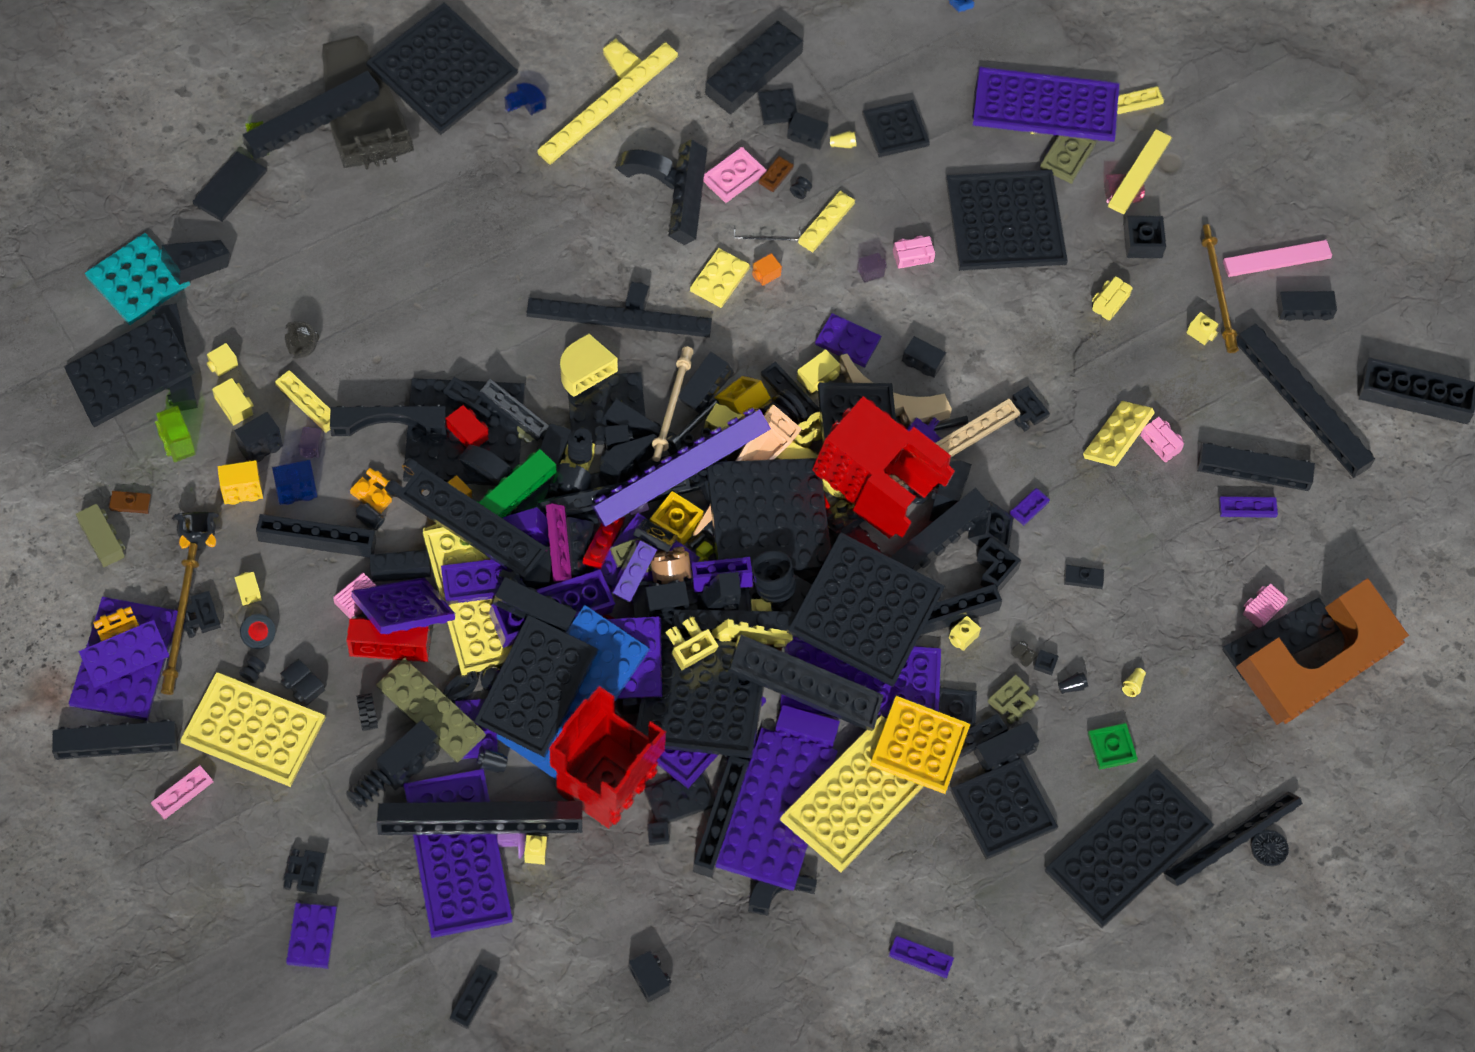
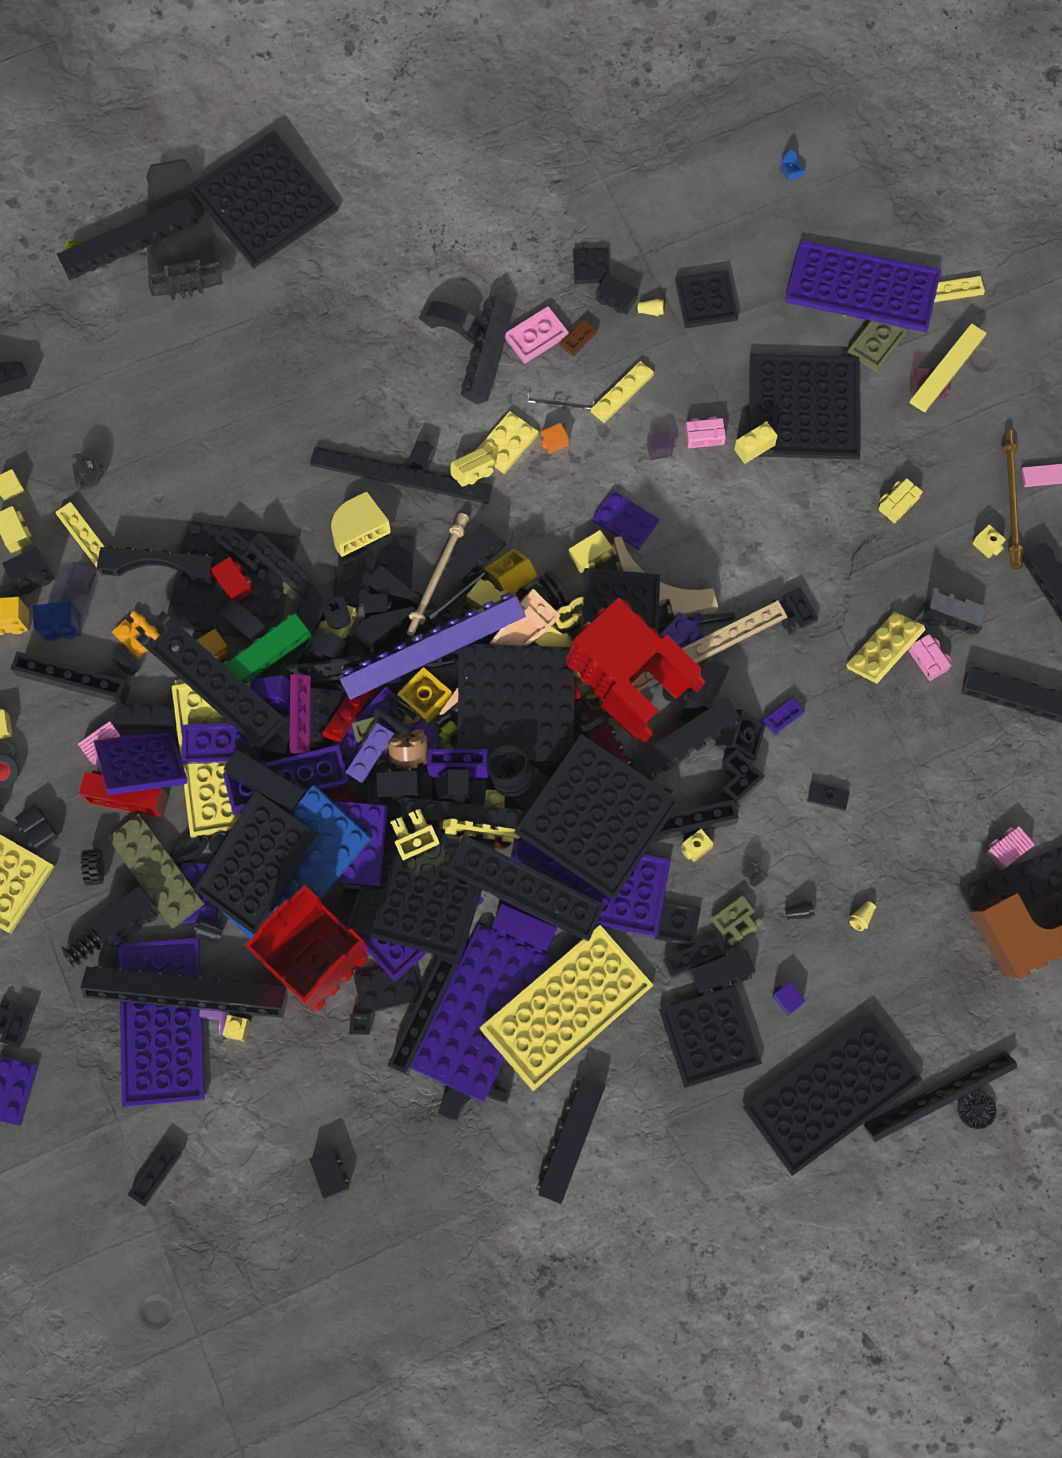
camera: 15 degrees right, 10 degrees up
black tile [192,151,267,222] -> none
clear blue brick [504,83,546,115] -> none
light yellow plate [538,42,678,165] -> none
light yellow wing [603,39,642,81] -> none
black brick [705,21,804,115] -> none
black plate [761,361,820,421] -> none
black wheel [790,176,812,199] -> none
yellow plate [870,696,970,794] -> none
dark purple plate [889,936,954,978] -> none
black brick [902,336,947,378] -> none
black plate [1034,649,1059,676] -> none
green plate [1088,723,1138,770] -> none
black brick [1124,216,1166,258] -> none
dark purple plate [1219,497,1278,518] -> none
none -> light yellow brick [451,448,494,487]
none -> black brick [536,1077,606,1205]
none -> light yellow brick [734,422,777,464]
none -> dark purple brick [772,982,806,1016]
none -> black wedge [922,587,986,634]

